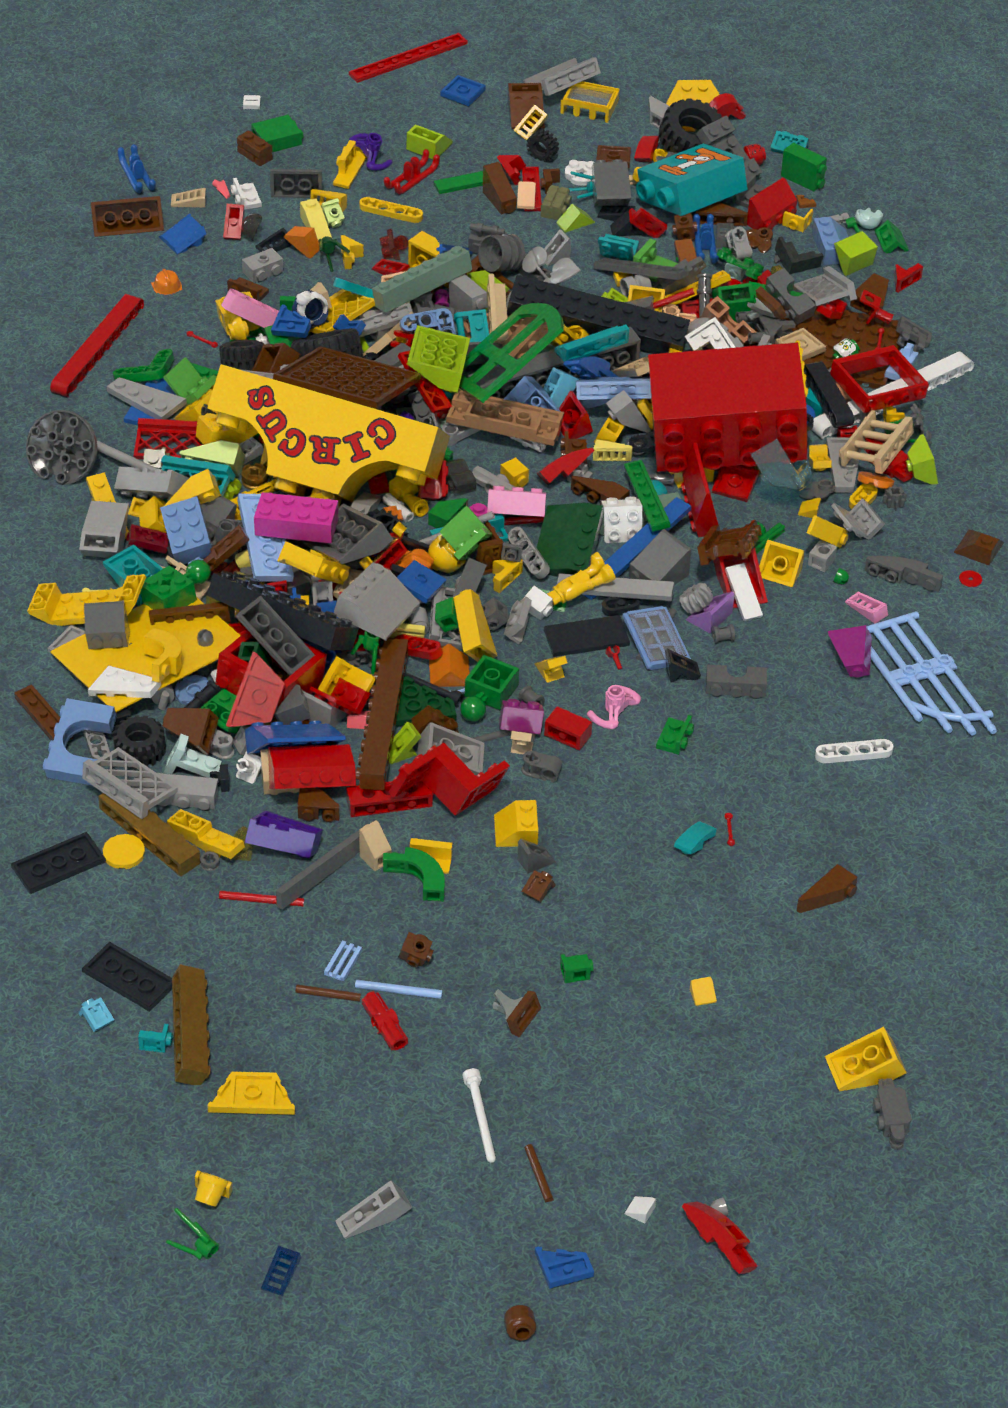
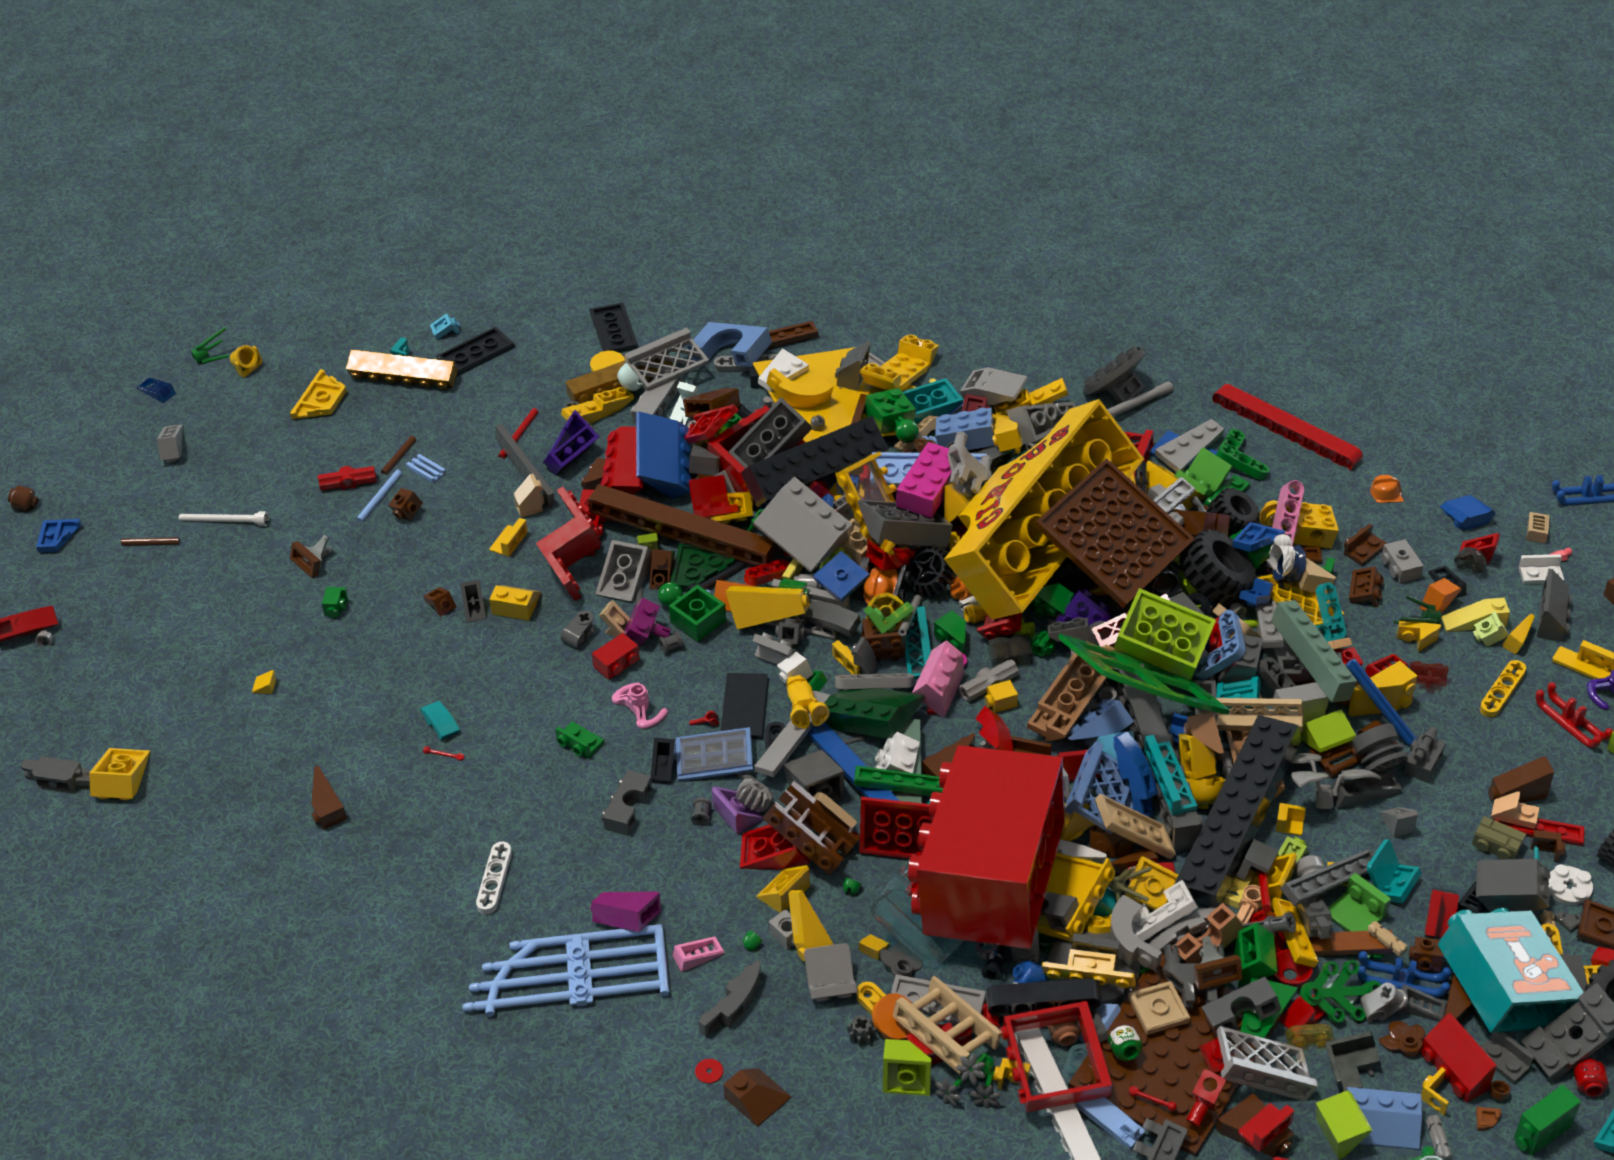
camera: 110 degrees right, 0 degrees up
reddish brown slope [90,196,164,237] -> none
black tyre [113,715,166,769] -> none
green arch [383,847,445,902] -> none
green tile [434,171,483,194] -> none
red slope [497,155,526,185] -> none
yellow slope [534,656,567,683] -> none
lime slope [556,204,595,232] -> none
white slope [625,1196,656,1223] -> none
white tile [725,563,763,621] -> none
green axle [753,523,785,554] -> none
yellow bracket [809,444,832,471] -> none
none -> light aqua hair [617,363,643,391]
none -> tan tile [813,792,857,828]
none -> light grey connector [948,432,993,498]
none -> red panel [1238,1103,1295,1152]
none -> reddish brown bracket [1349,566,1384,607]
none -> tan axle [1368,921,1407,956]

